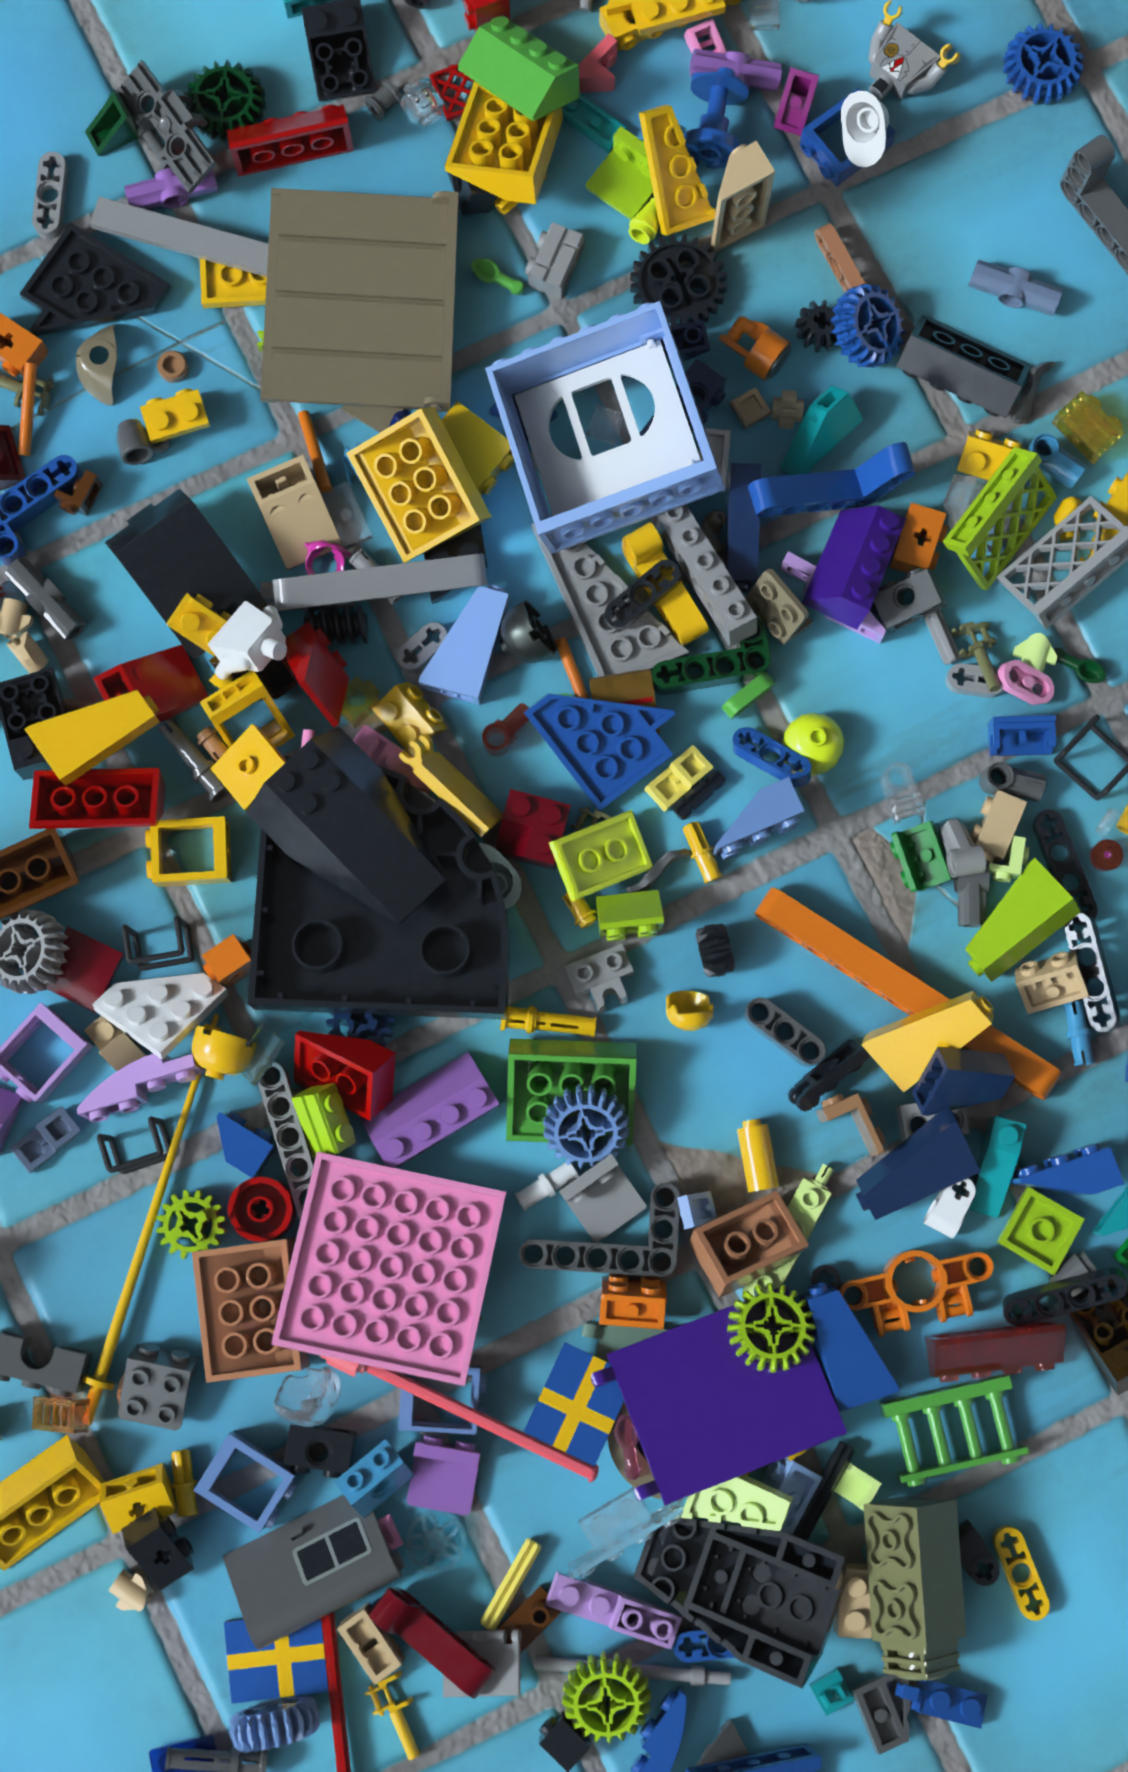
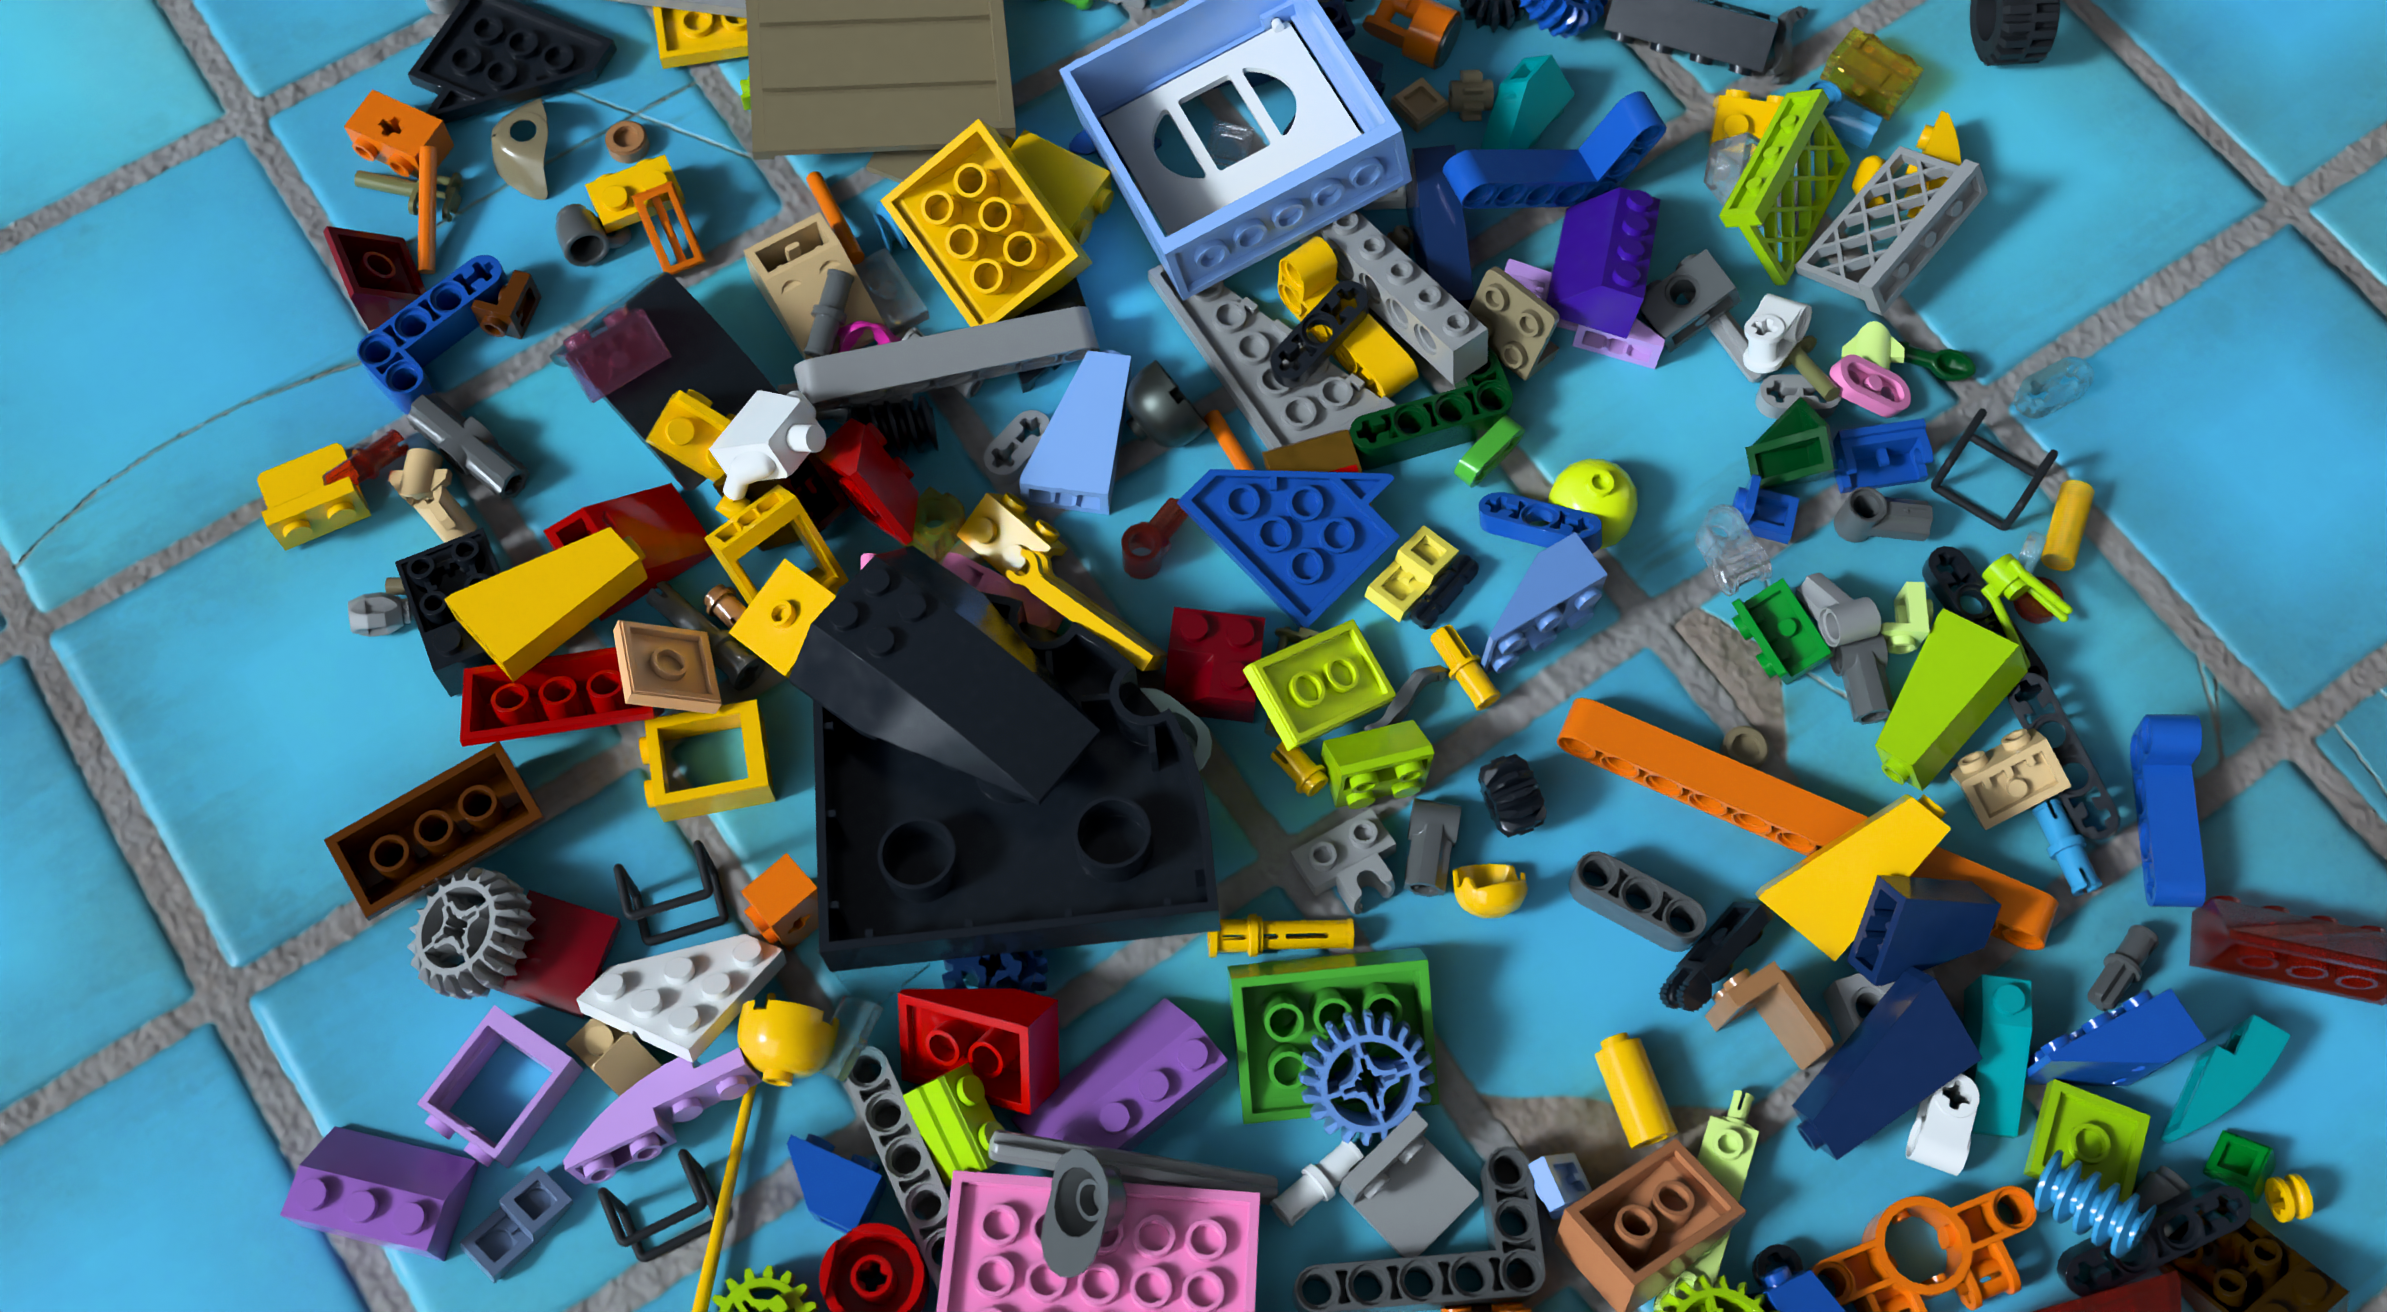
camera: 10 degrees left, 15 degrees down
orange brick [889,502,948,573] -> none
tan brick [970,790,1027,864] -> none
none -> clear pink bracket [557,305,672,403]
none -> light nougat tile [613,620,722,714]
none -> orange tile [631,181,706,275]
none -> dark grey pin [804,269,855,358]
none -> light grey axle [989,1130,1278,1205]
none -> dark grey piece [1041,1149,1127,1278]
none -> dark grey piece [1404,798,1461,897]
none -> dark tan tile [1719,726,1769,770]
none -> blue bracket [1731,474,1800,544]
none -> white piece [1743,293,1812,373]
none -> dark green slope [1745,396,1838,489]
none -> lime plant [1981,553,2073,669]
none -> dark azure piece [2034,1149,2157,1258]
none -> dark grey axle [2087,925,2159,1012]

